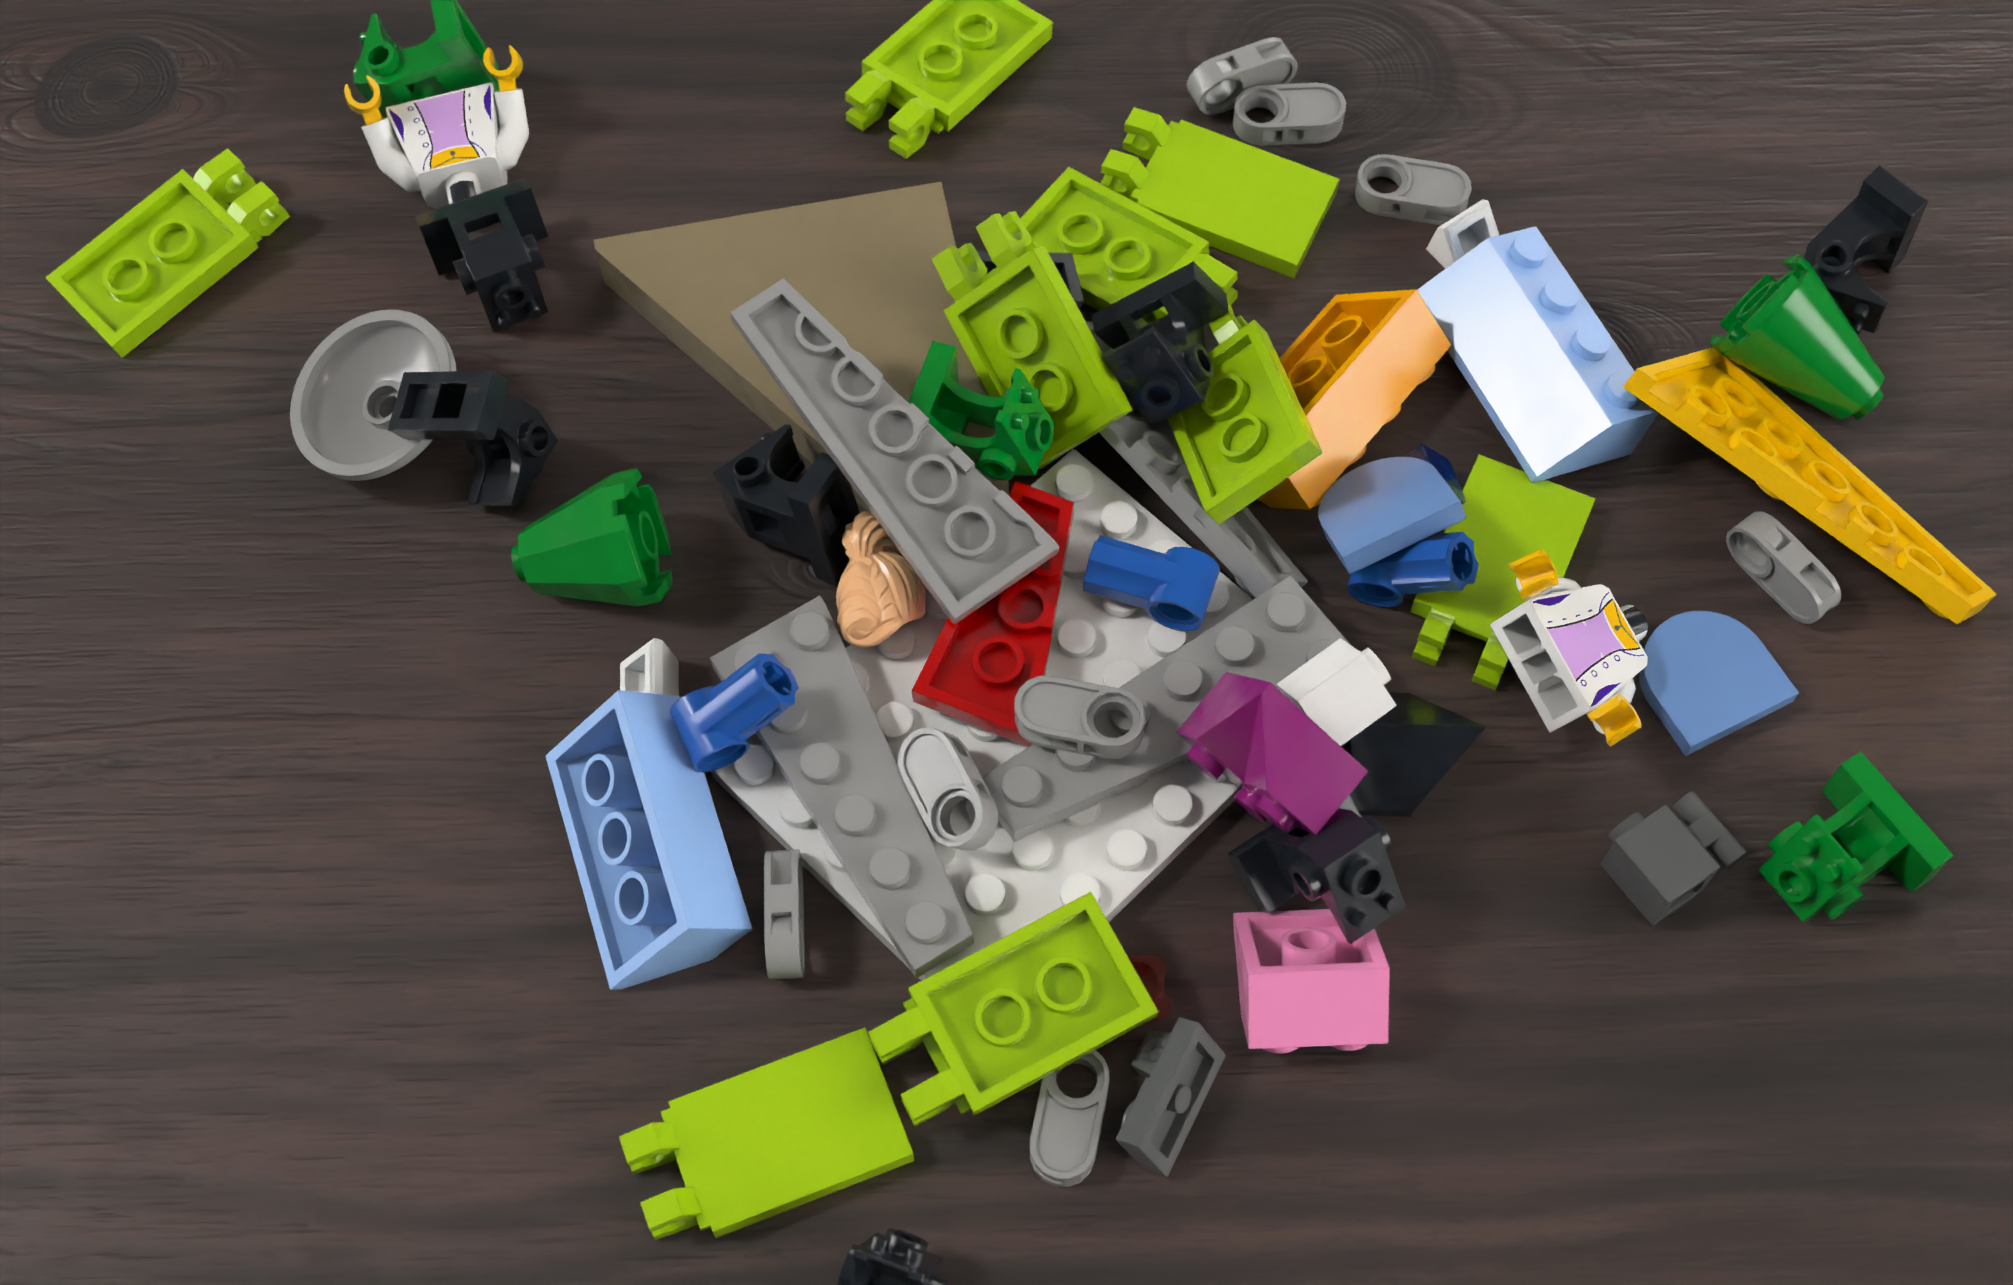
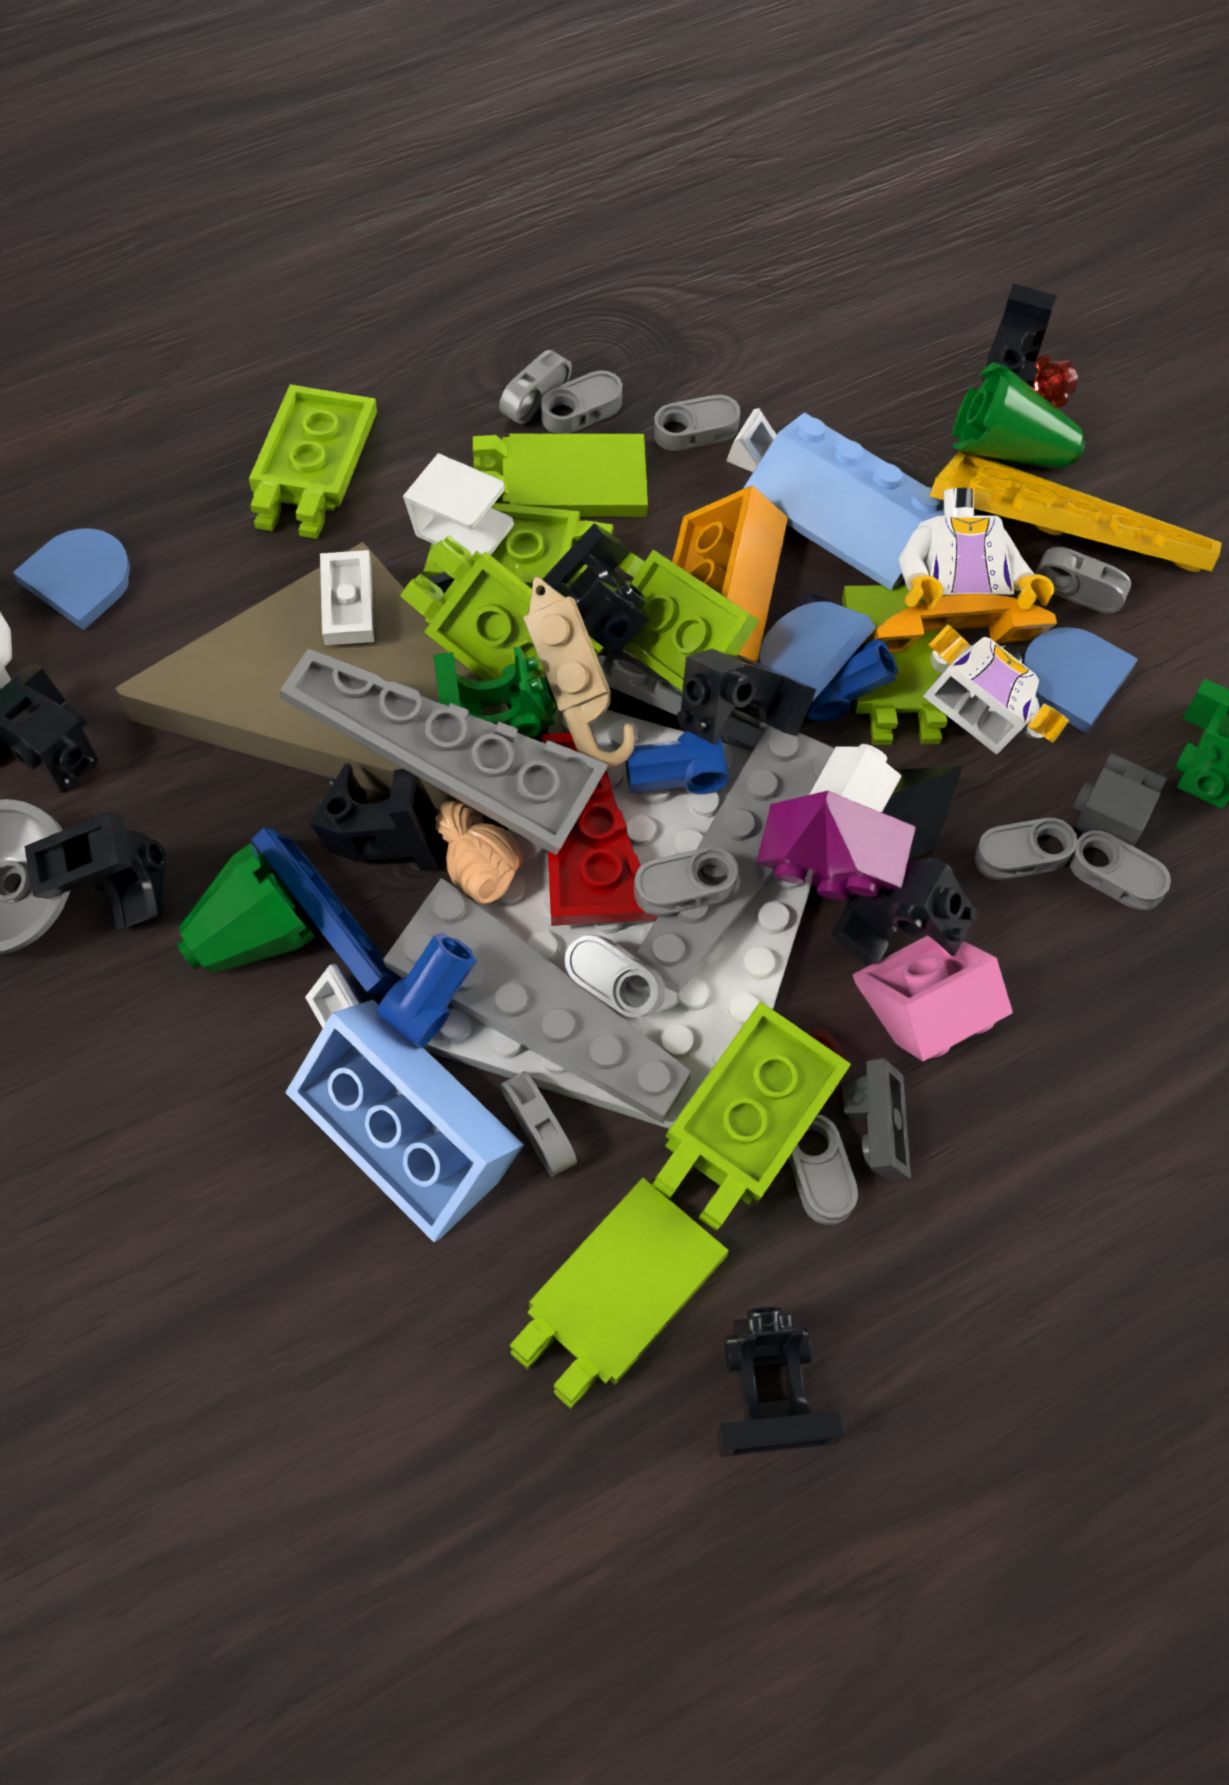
camera: 30 degrees left, 0 degrees up
none -> medium blue tile [13,529,130,630]
none -> blue tile [251,828,401,997]
none -> white plate [320,550,374,645]
none -> white piece [403,453,514,555]
none -> tan plate [523,577,636,769]
none -> black tile [677,648,817,745]
none -> light orange slope [860,593,1057,653]
none -> torso [899,488,1055,610]
none -> light grey piece [974,818,1077,880]
none -> clear red plate [1034,355,1078,408]
none -> light grey piece [1069,830,1171,911]

